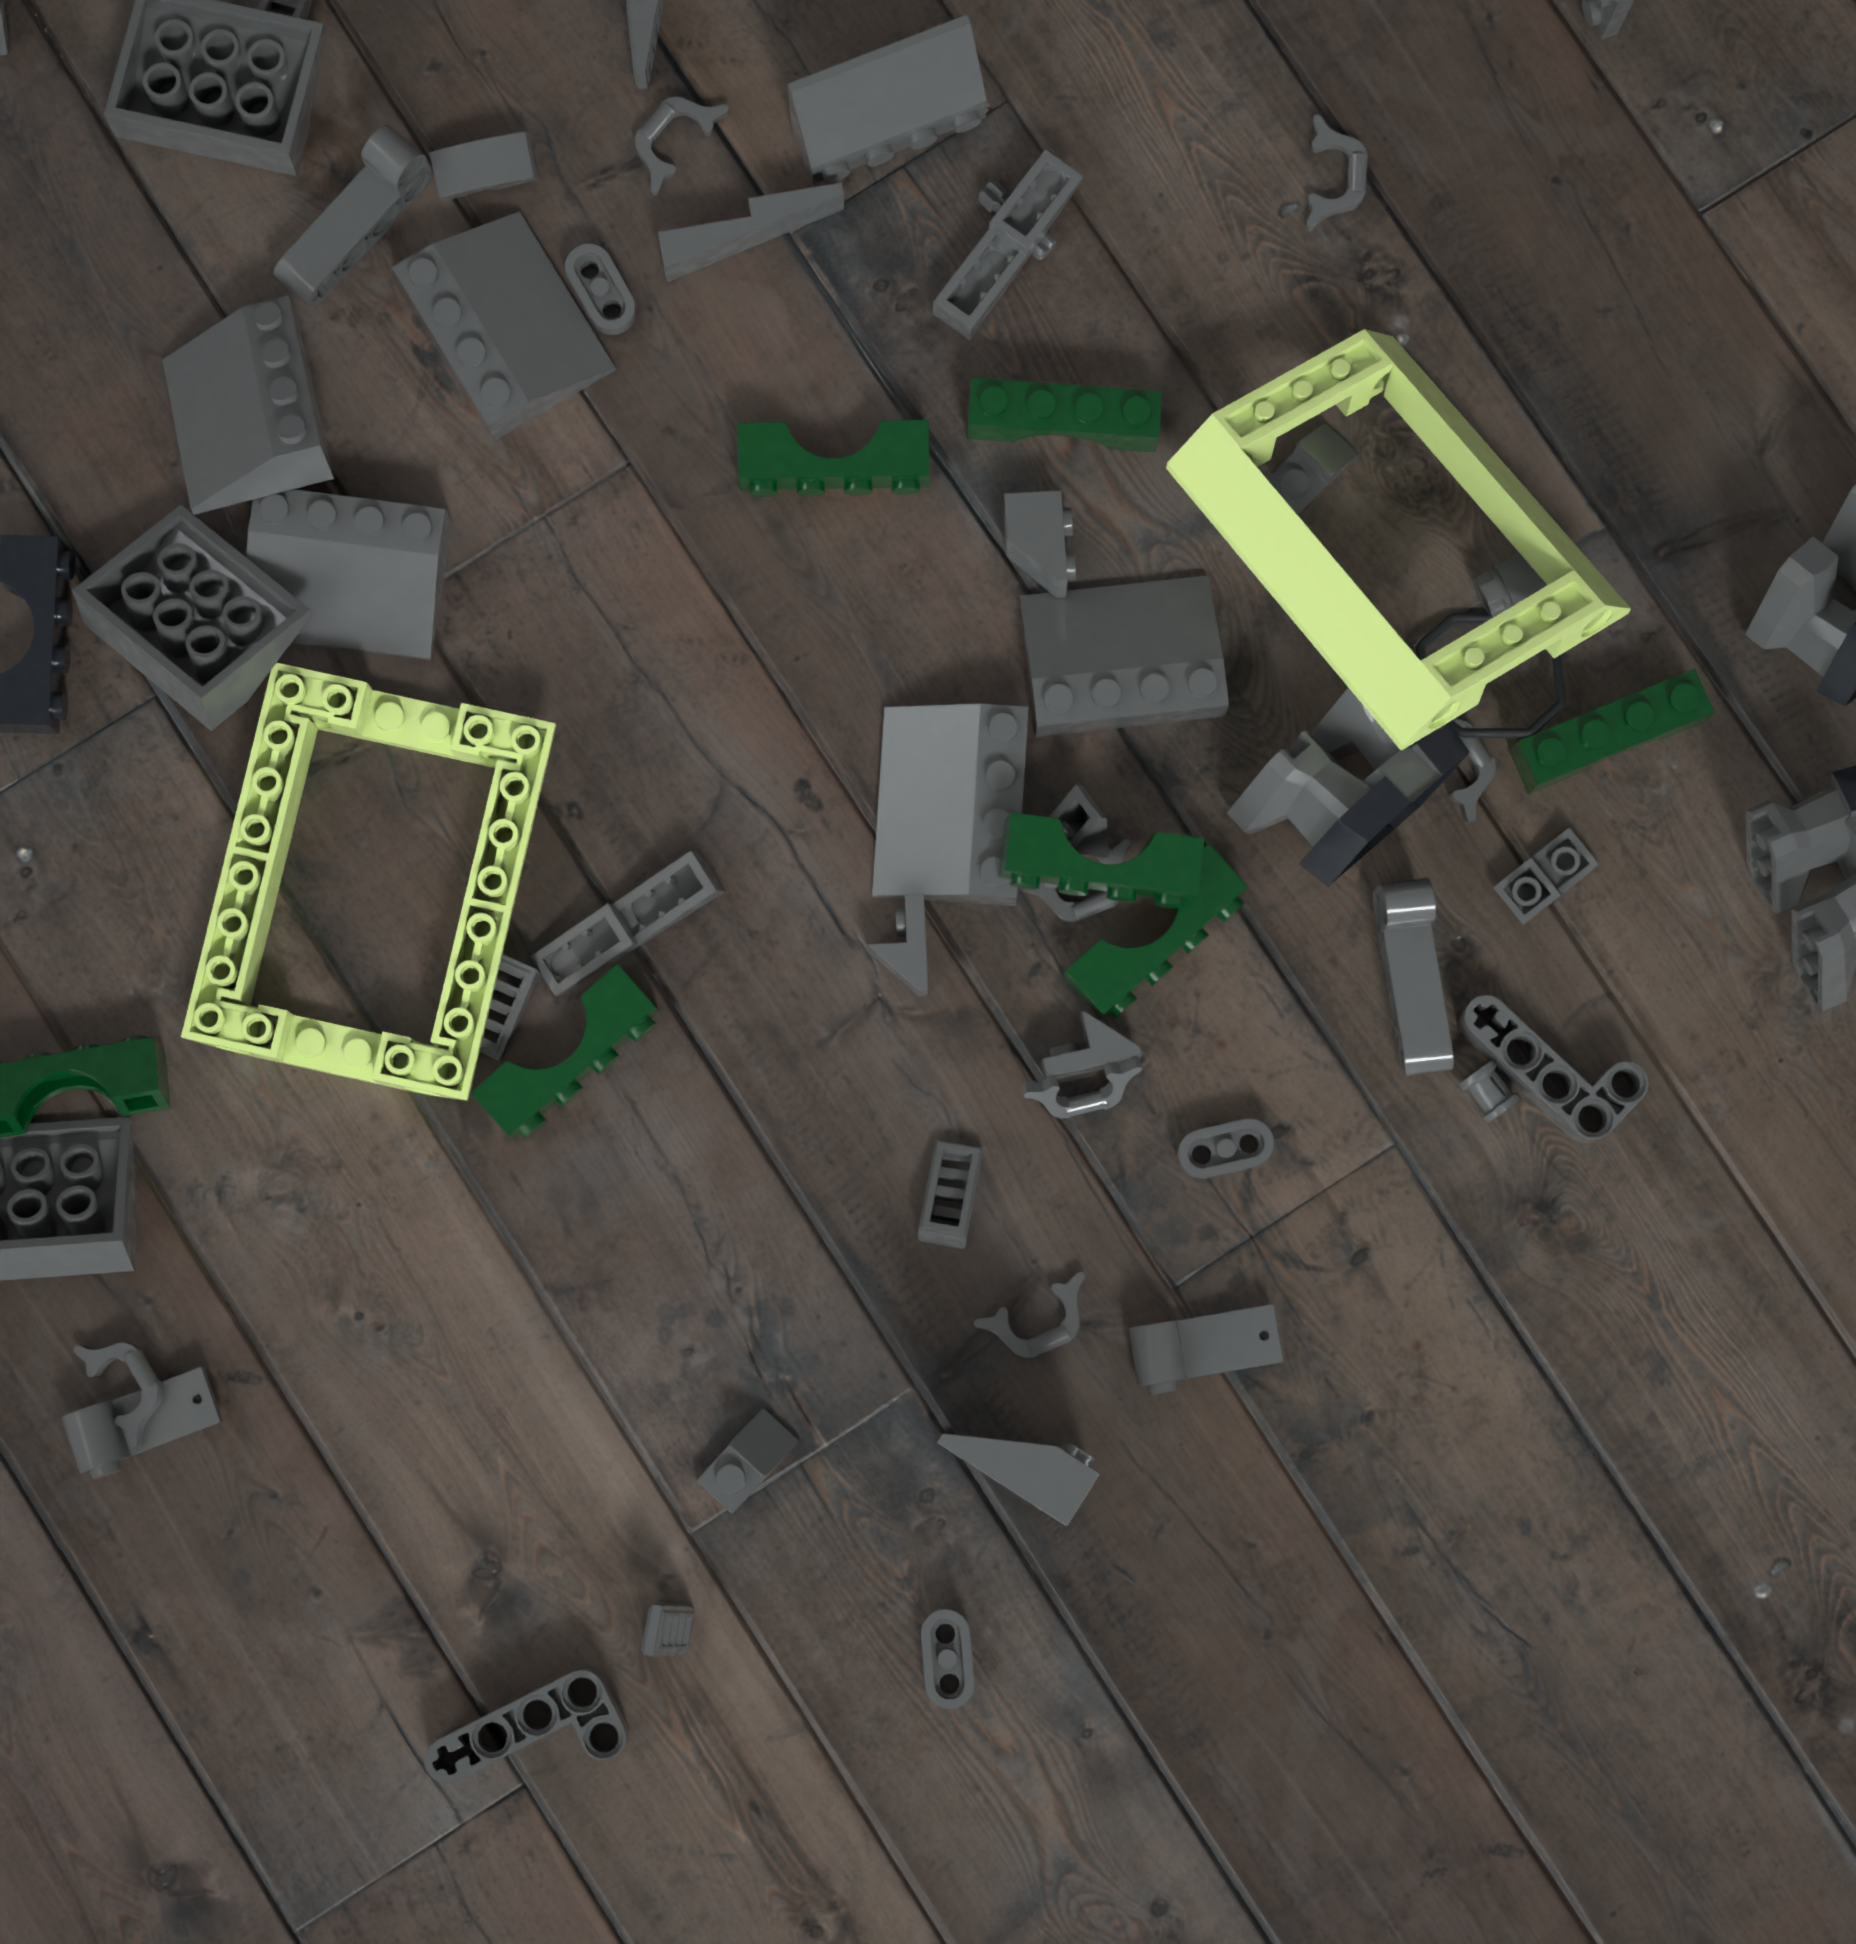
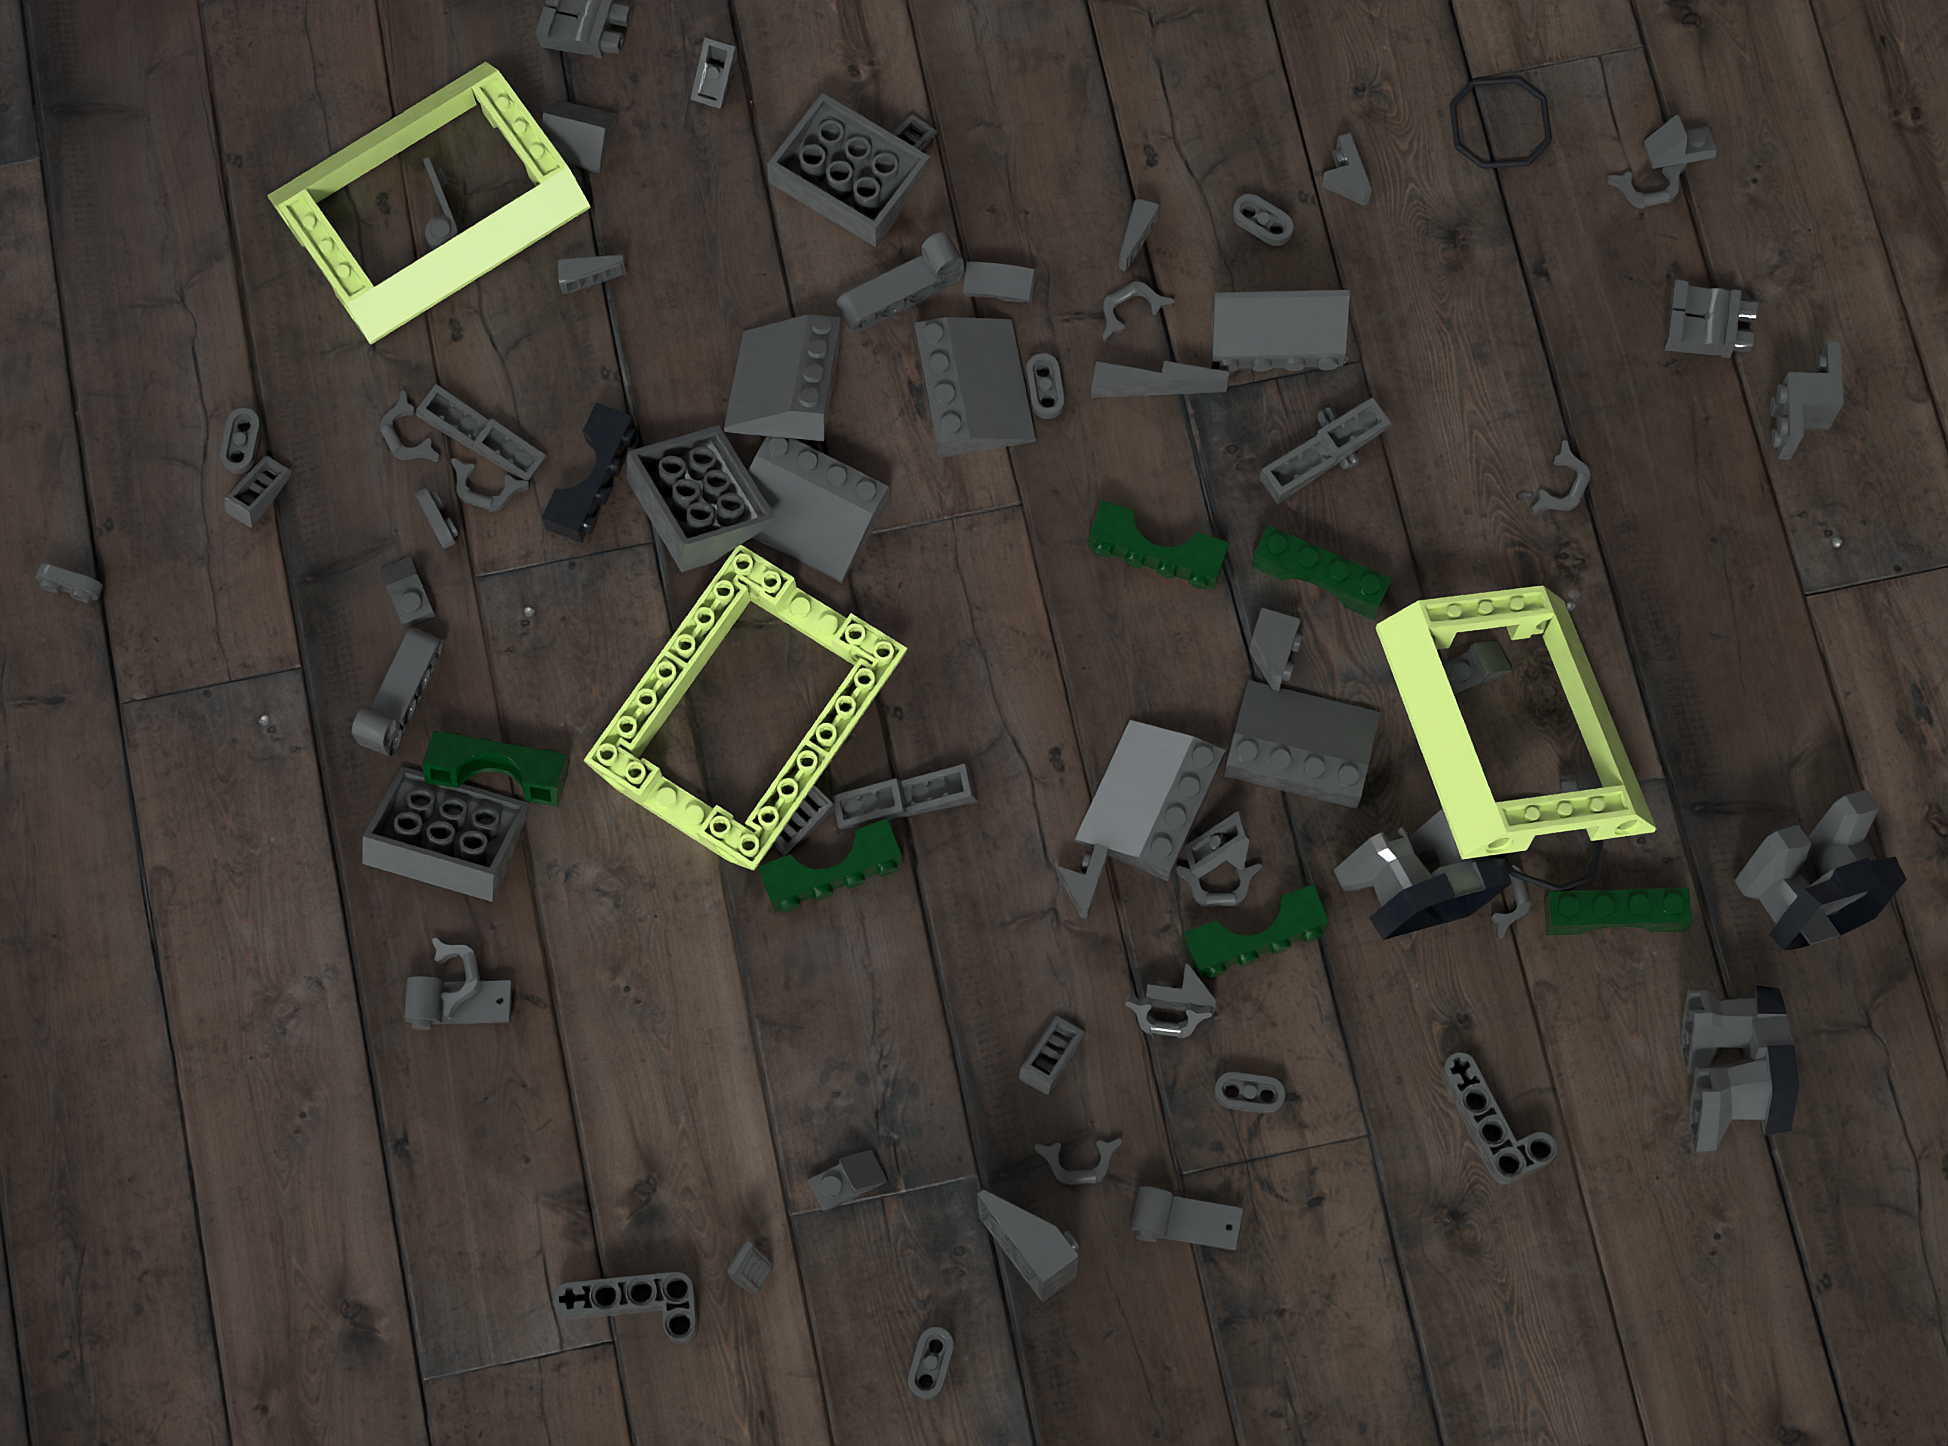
camera: 25 degrees right, 10 degrees down
dark green arch [998,812,1205,908] -> none
dark grey beam [1373,877,1454,1076] -> none
dark grey bush [1458,1059,1521,1124] -> none
dark grey slope [1493,827,1600,925] -> none

